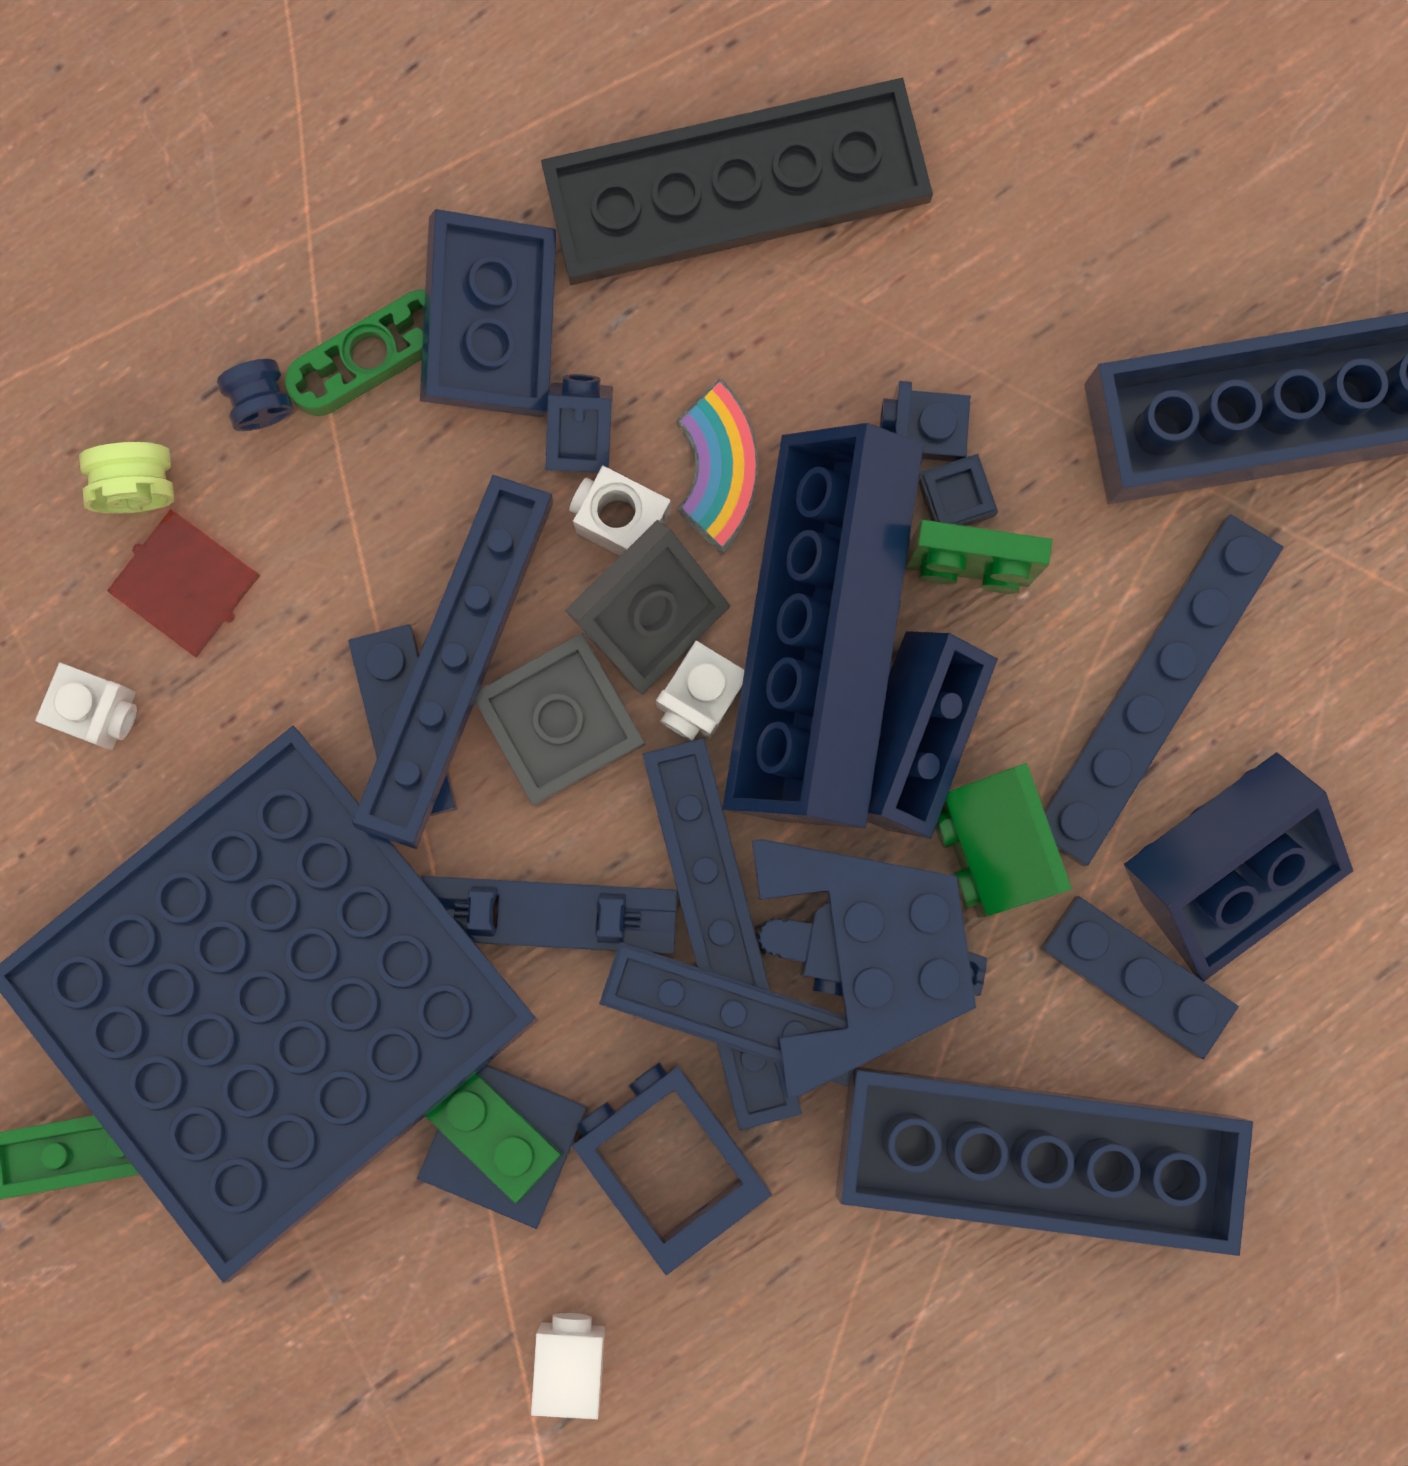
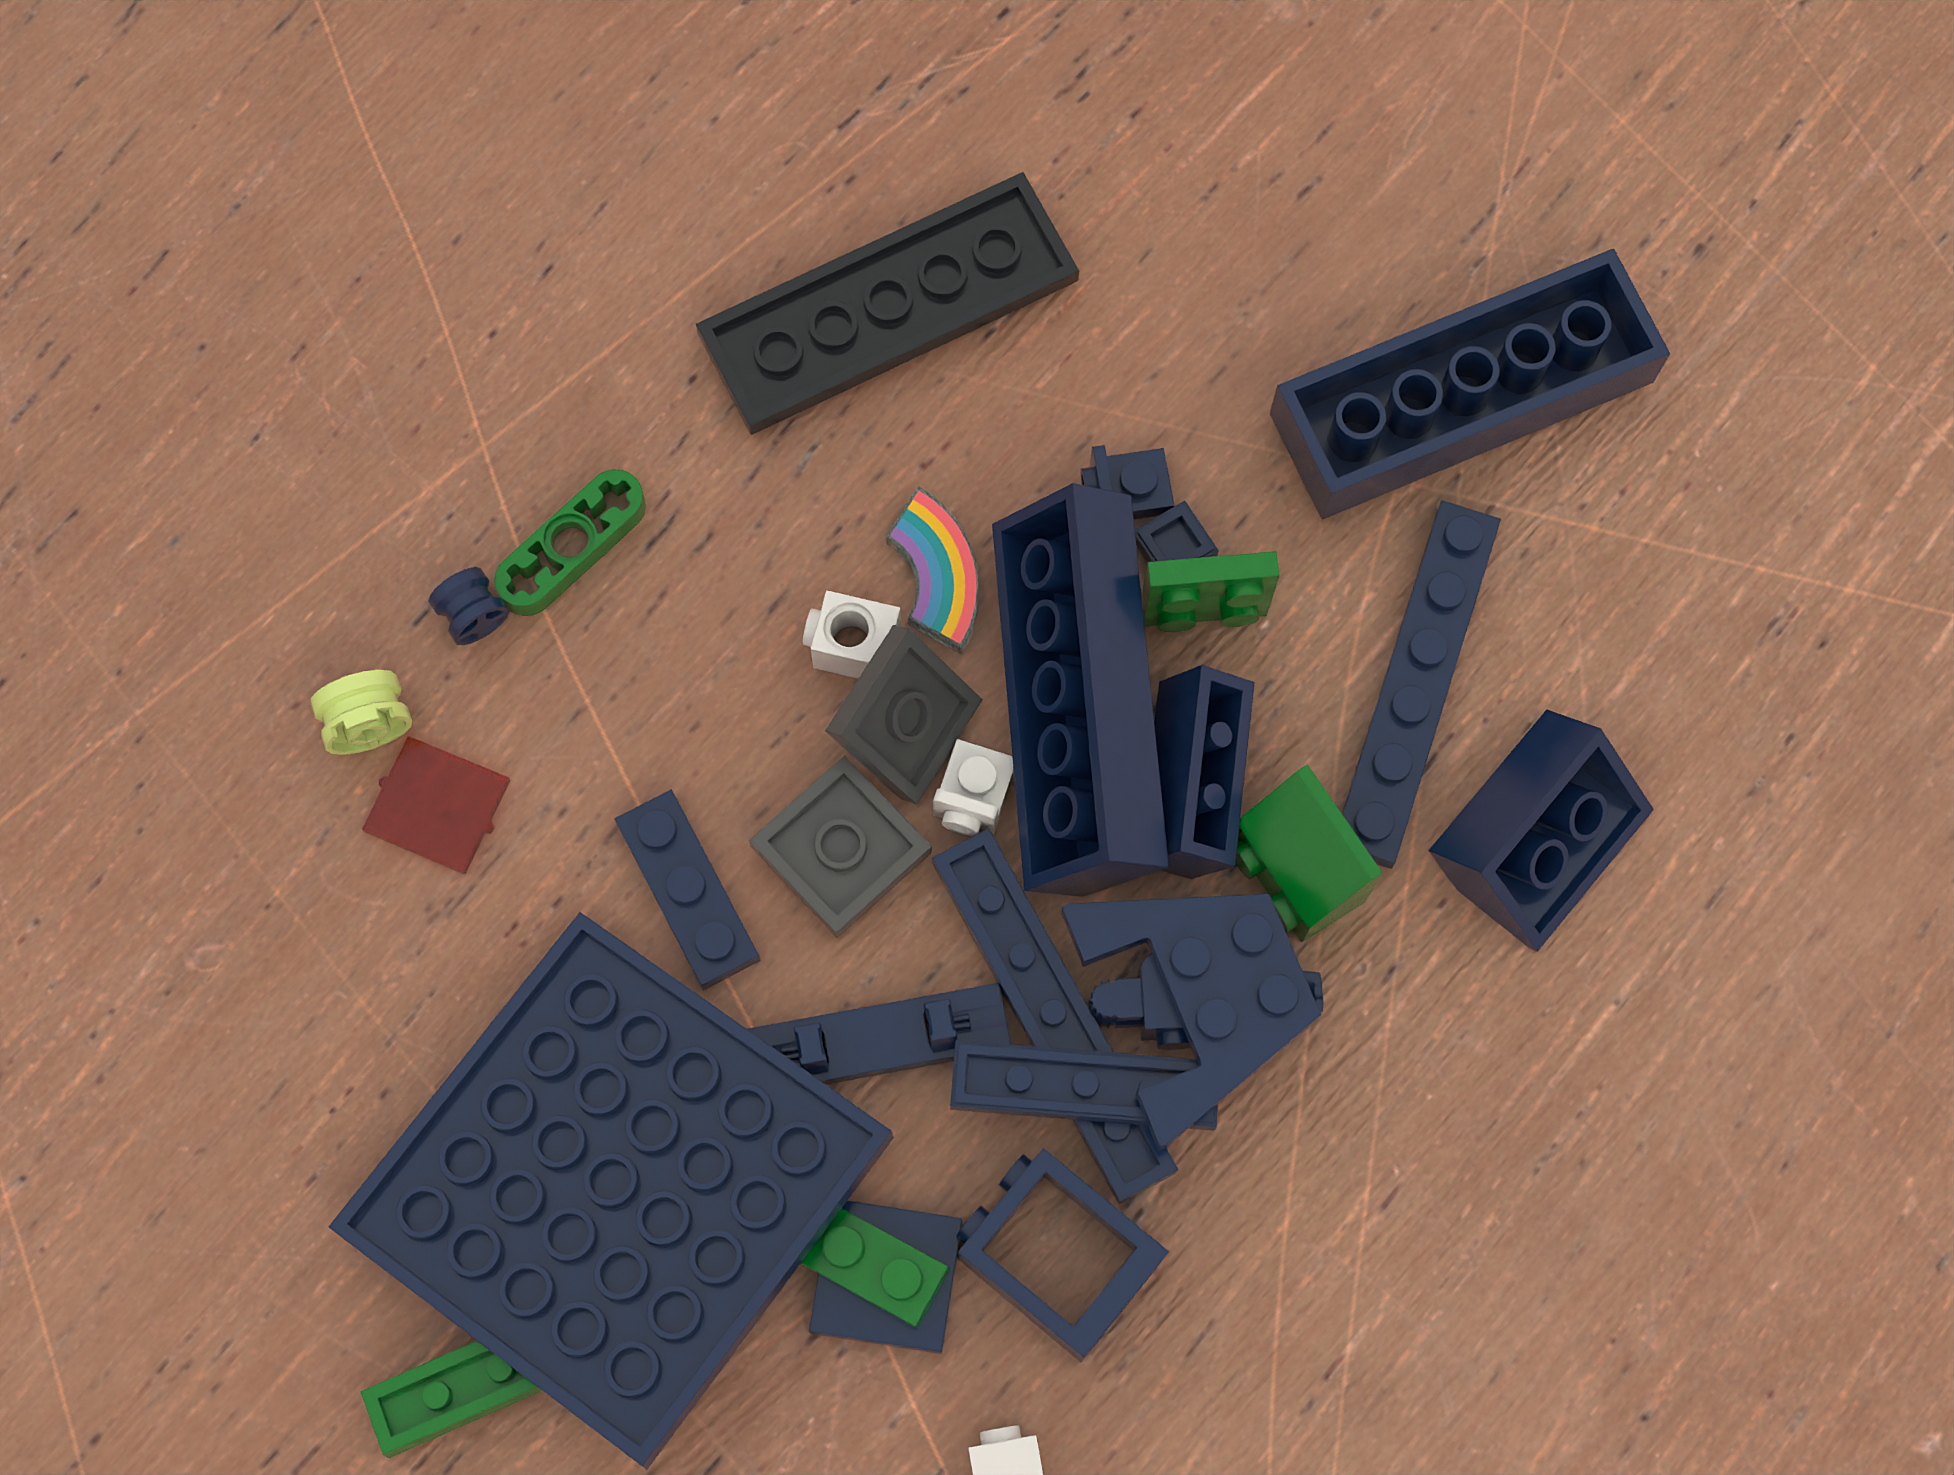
camera: 10 degrees left, 10 degrees down
white bracket [35,662,137,751] -> none
dark blue plate [352,474,553,849] -> none
dark blue plate [420,209,557,417] -> none
dark blue bracket [545,374,613,473] -> none
dark blue brick [835,1067,1253,1256] -> none
dark blue plate [1040,896,1239,1060] -> none

